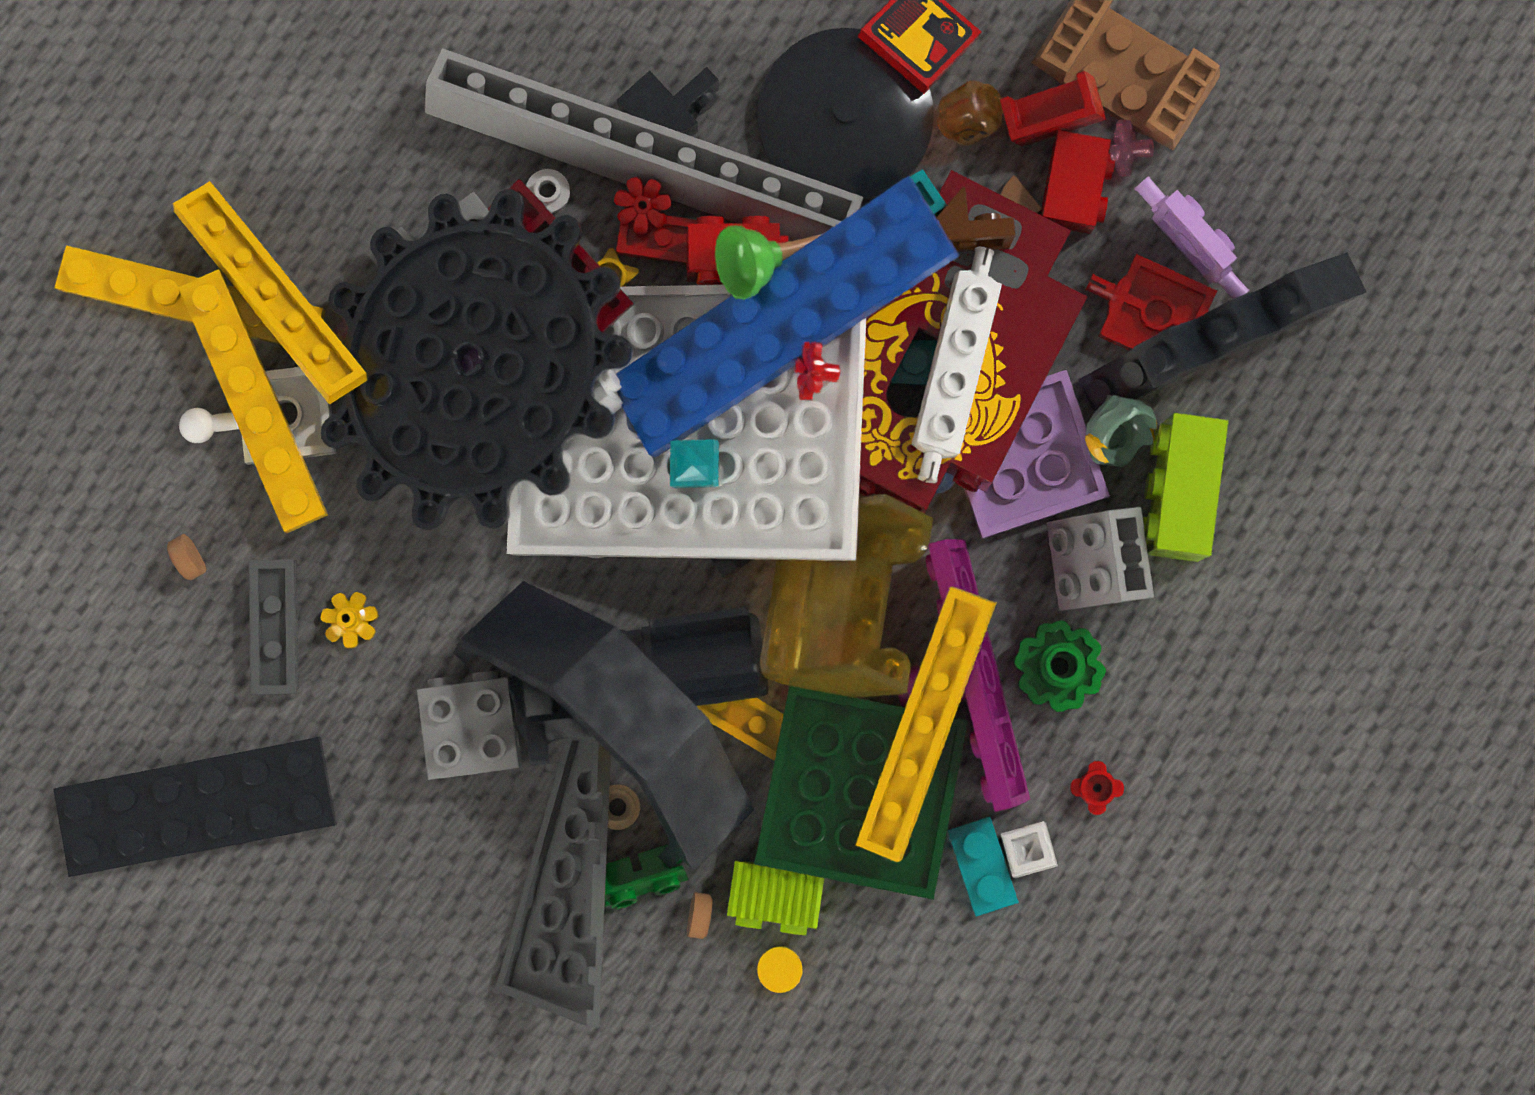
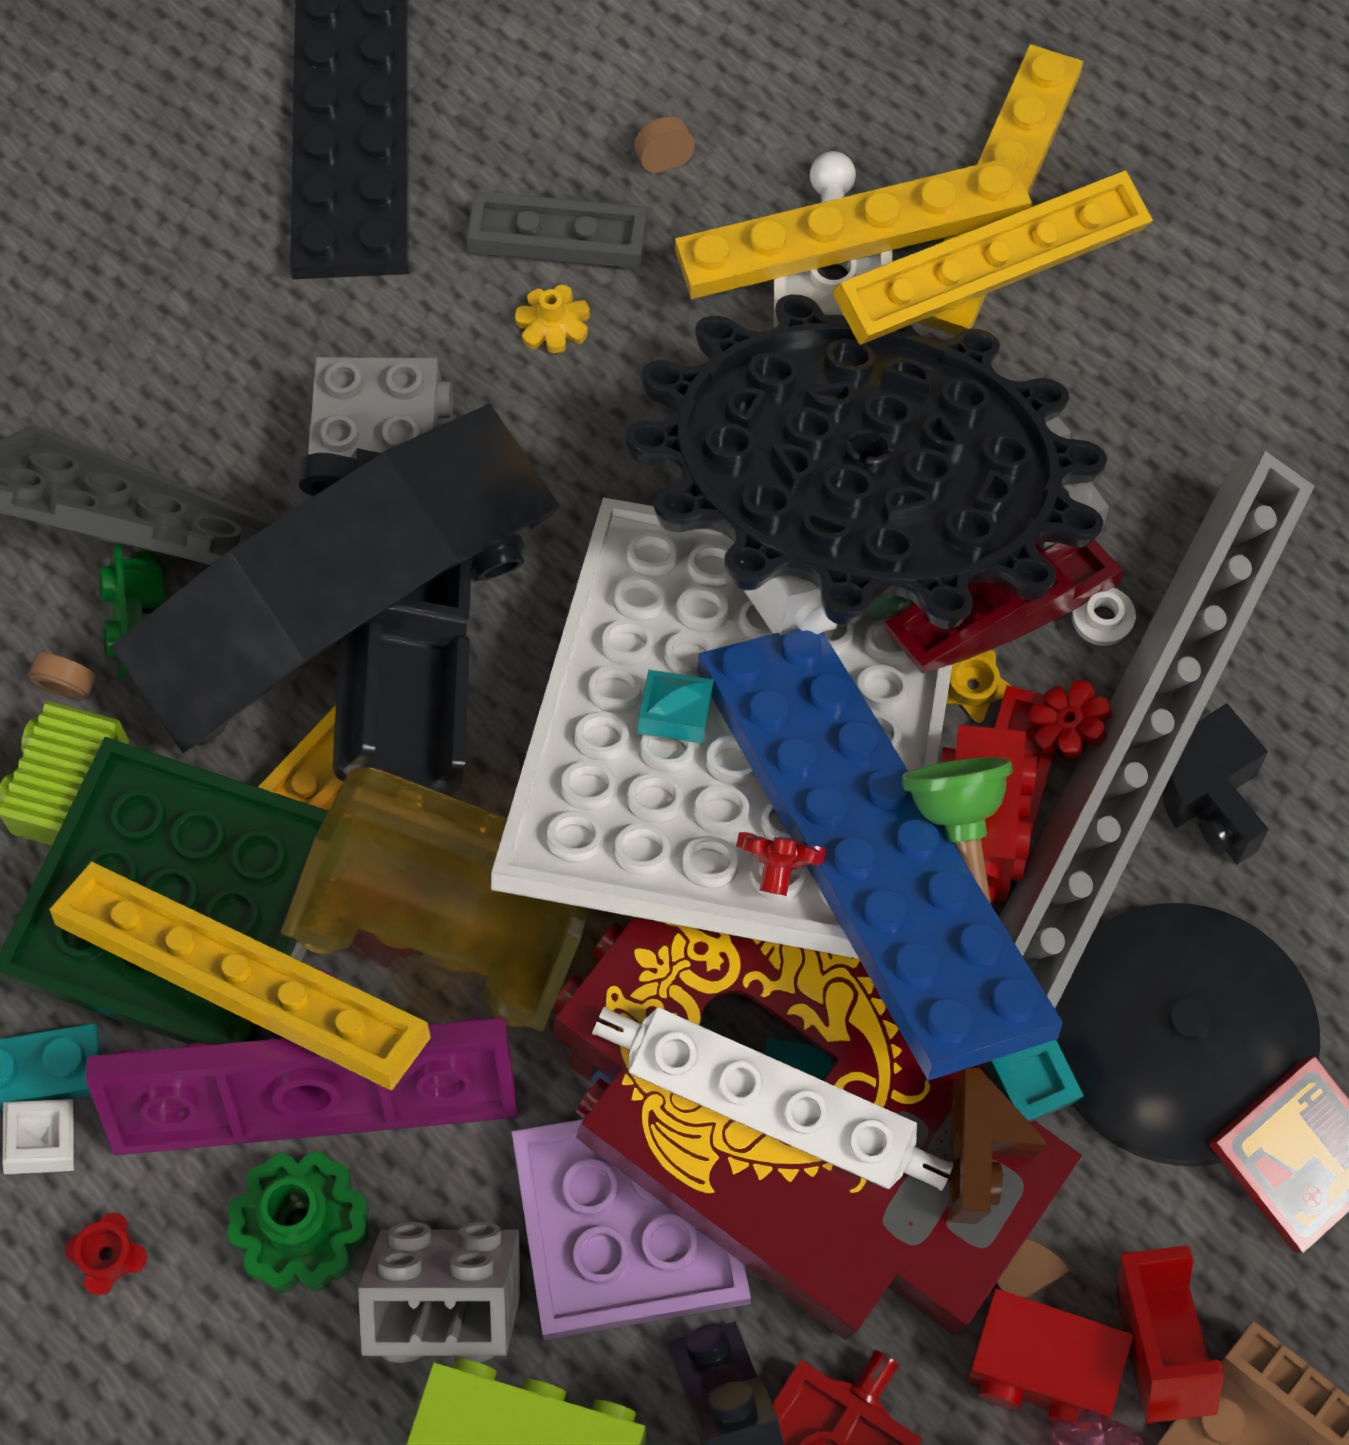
camera: 100 degrees right, 20 degrees down
clear orange head [937,80,1003,146] -> none
sand green hair [1085,395,1158,467] -> none

